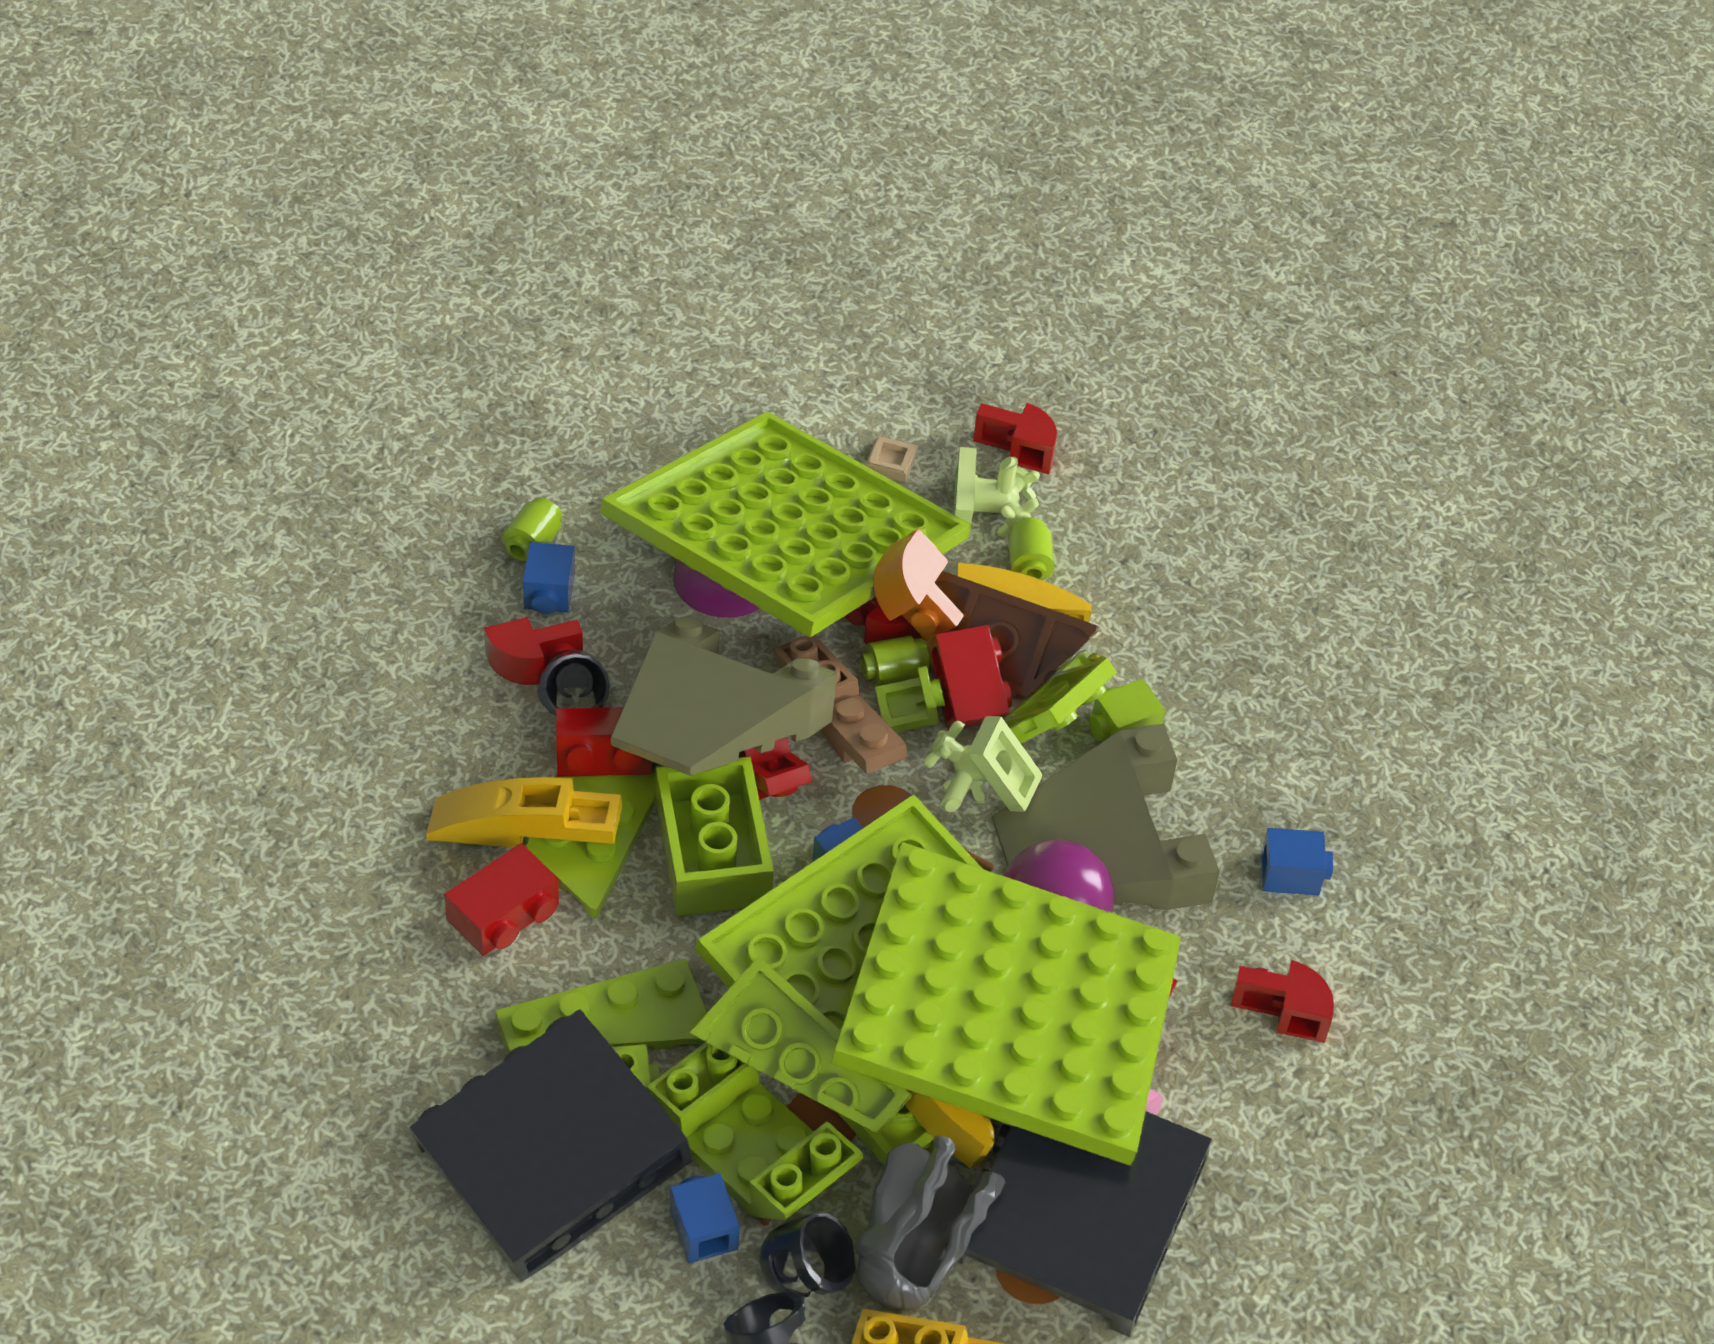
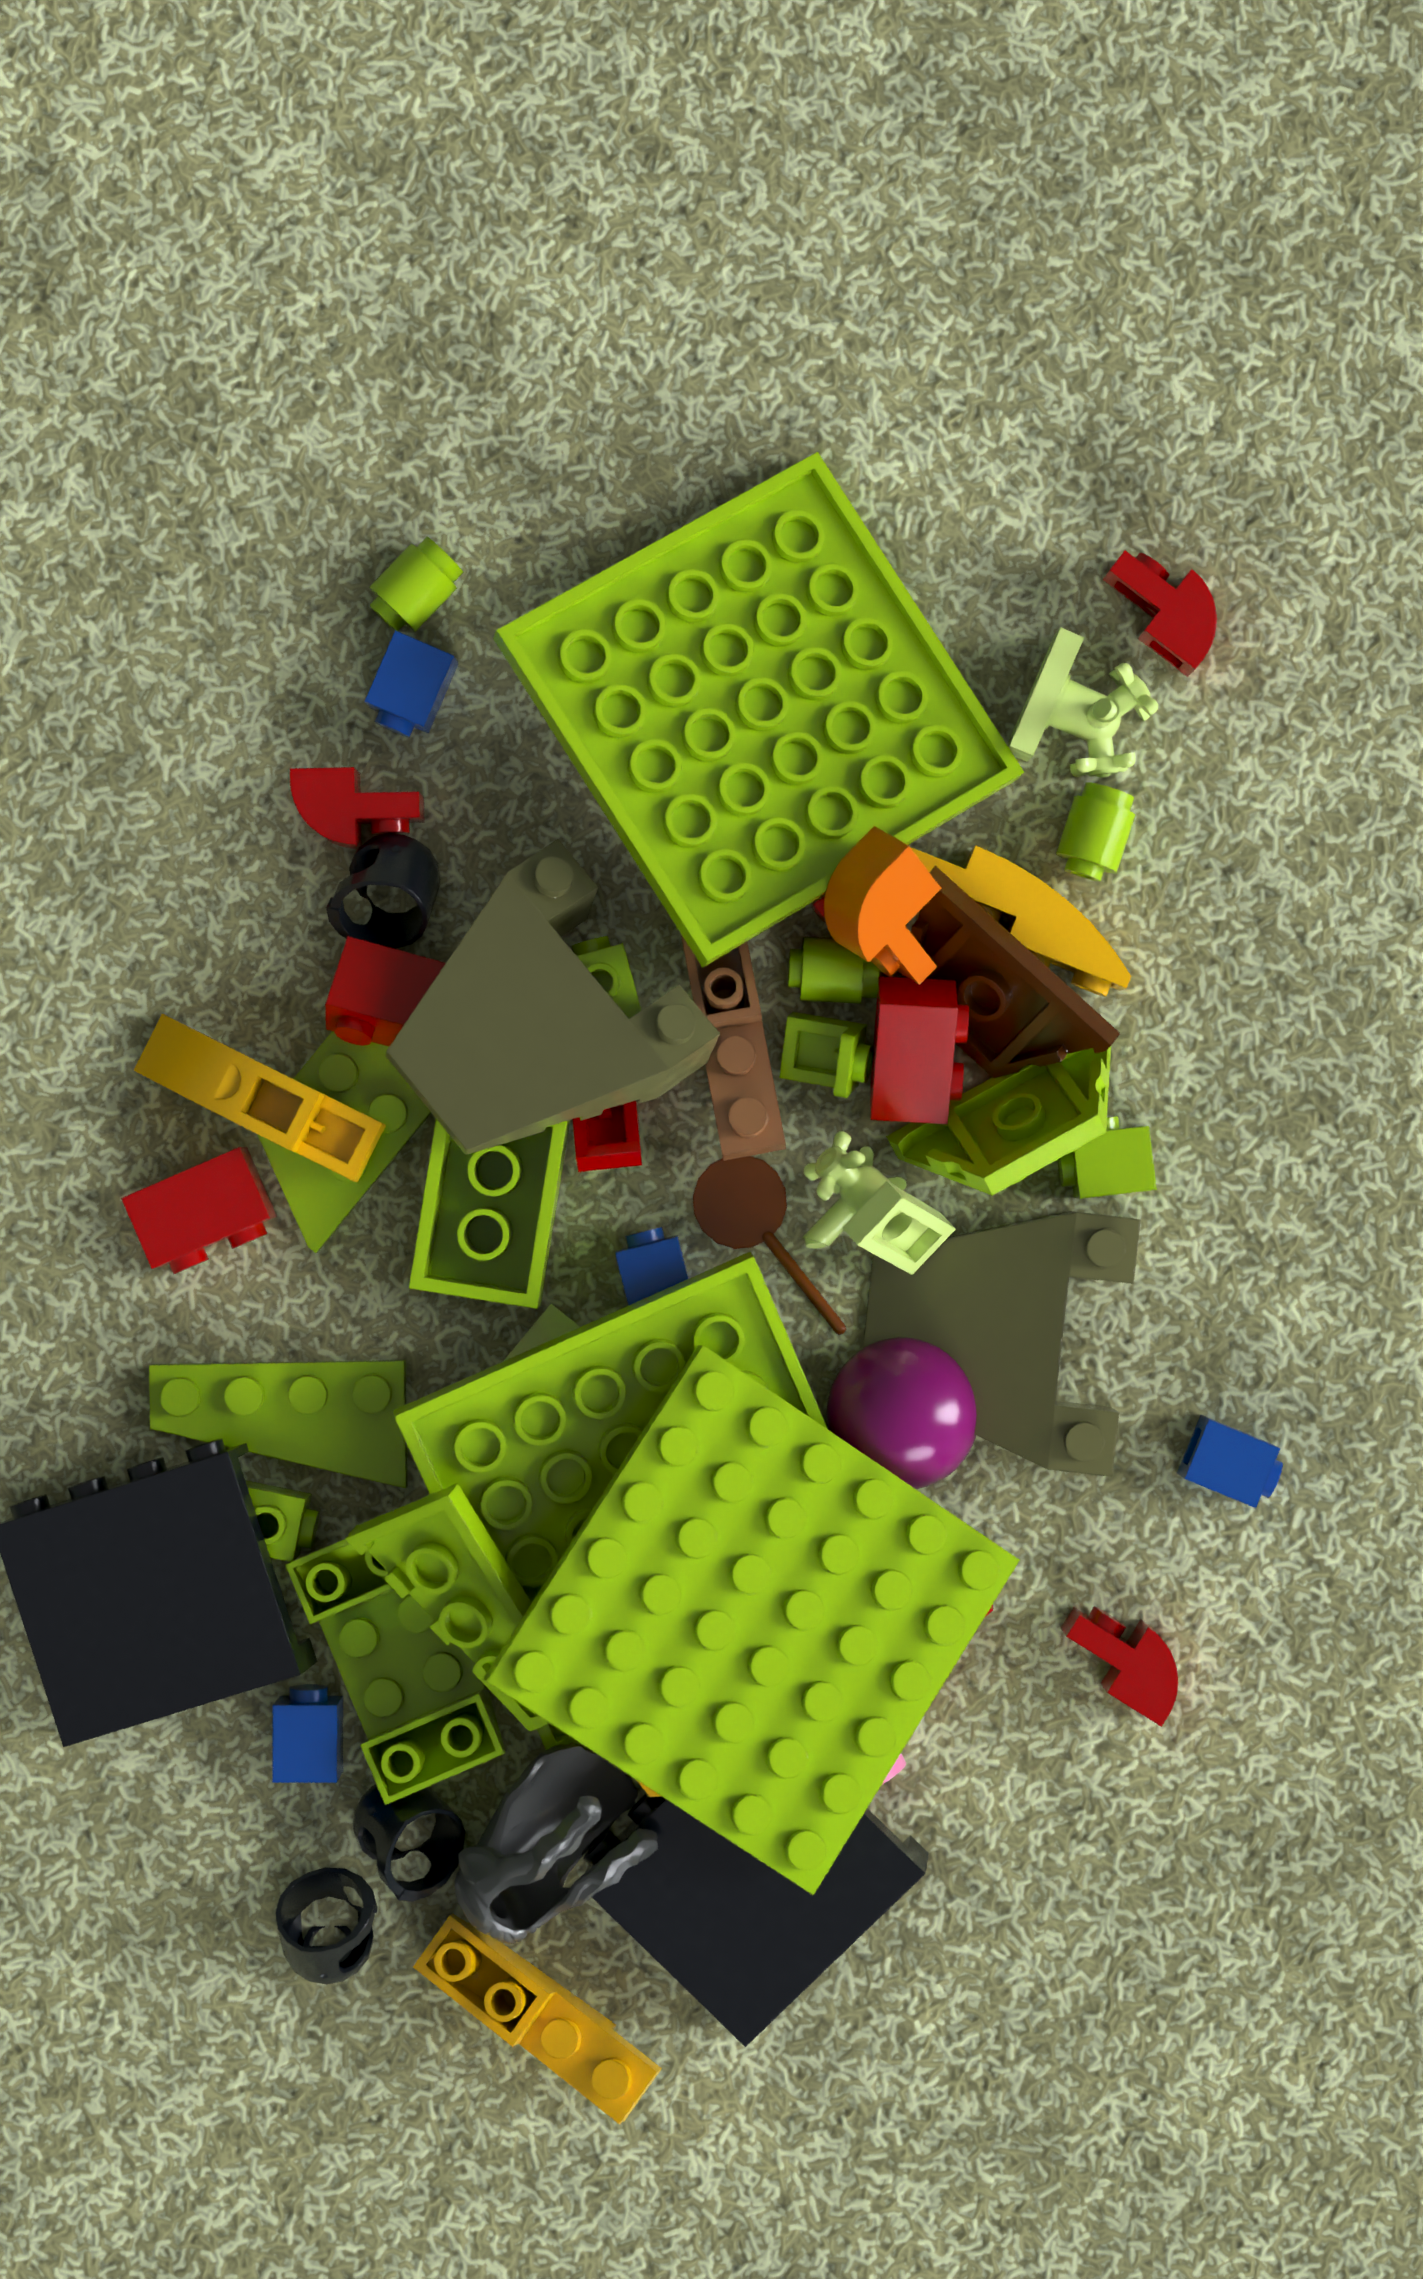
camera: 20 degrees right, 40 degrees up
tan tile [865,435,918,483] -> none

